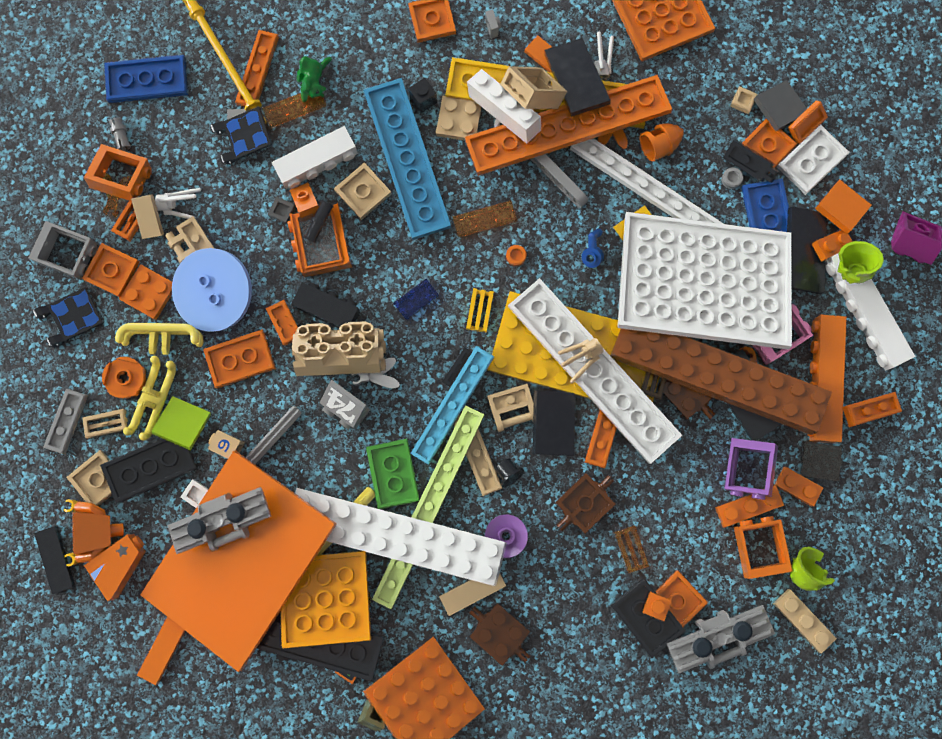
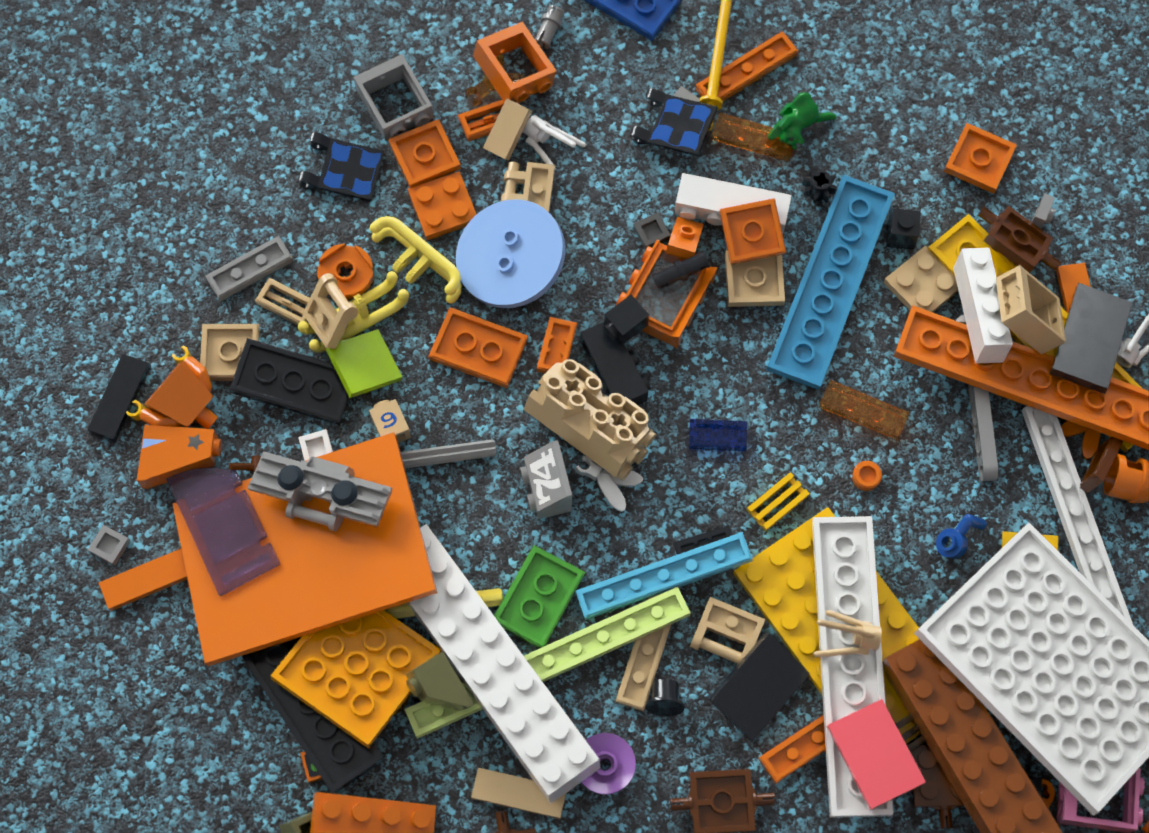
camera: 35 degrees right, 10 degrees down
none -> light grey tile [88,525,130,566]
none -> clear purple piece [167,468,280,597]
none -> reddish brown hand [229,455,261,474]
none -> tan plate [303,273,358,349]
none -> olive slope [405,652,474,711]
none -> black brick [603,294,649,345]
none -> orange tile [719,198,786,265]
none -> black gear [802,168,837,204]
none -> coral tile [827,699,926,810]
none -> reddish brown plate [977,206,1062,273]
none -> reddish brown tile [1080,437,1123,493]

